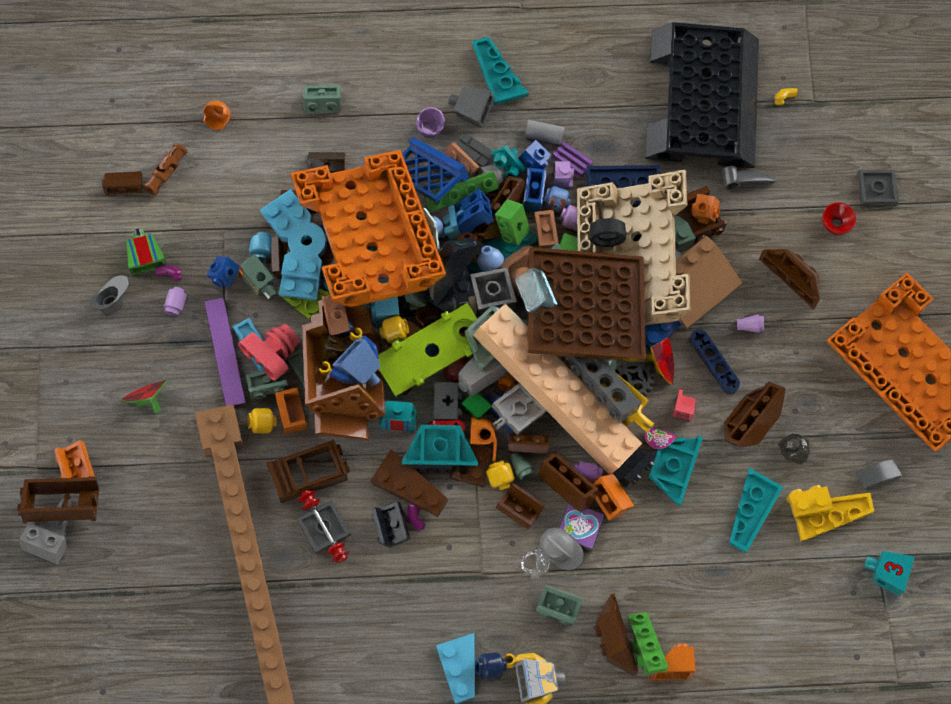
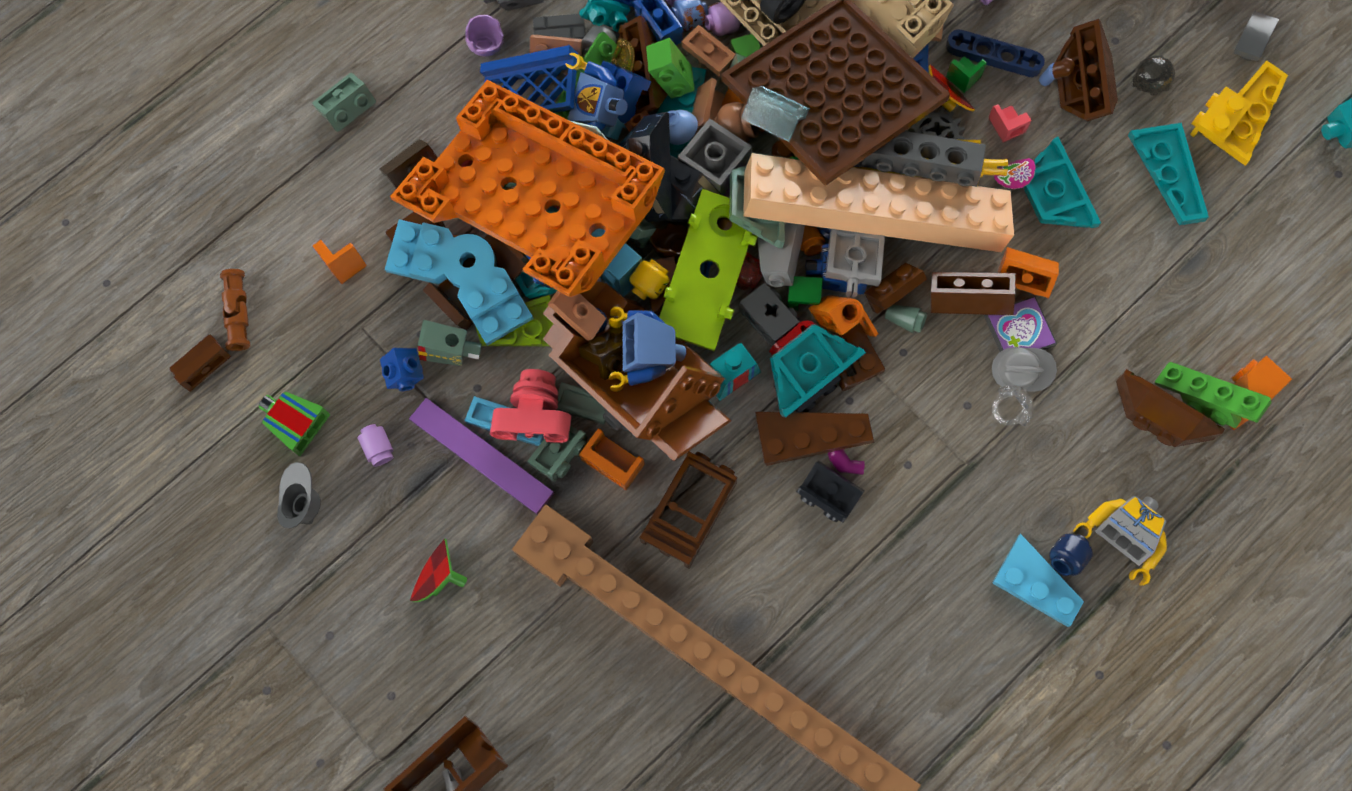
camera: 30 degrees left, 5 degrees up
orange bracket [54,440,95,478] -> none
magenta arm [155,265,182,281] -> none
orange hair [202,100,231,130] -> none
yellow head [247,408,277,434] -> none
medium azure head [249,232,272,262] -> none
dark grey plate [297,490,351,563] -> none
yellow head [486,460,515,490] -> none
reddish brown bracket [496,483,545,530] -> none
sand green bracket [536,585,583,625] -> none
medium lavender brick [574,461,602,484] -> none
black bracket [612,447,657,487] -> none
none -> orange panel [313,240,367,284]
none -> torso [565,53,627,132]
none -> clear yellow tile [611,38,635,72]
none -> green panel [946,56,987,93]
none -> reddish brown arm [1039,58,1075,86]

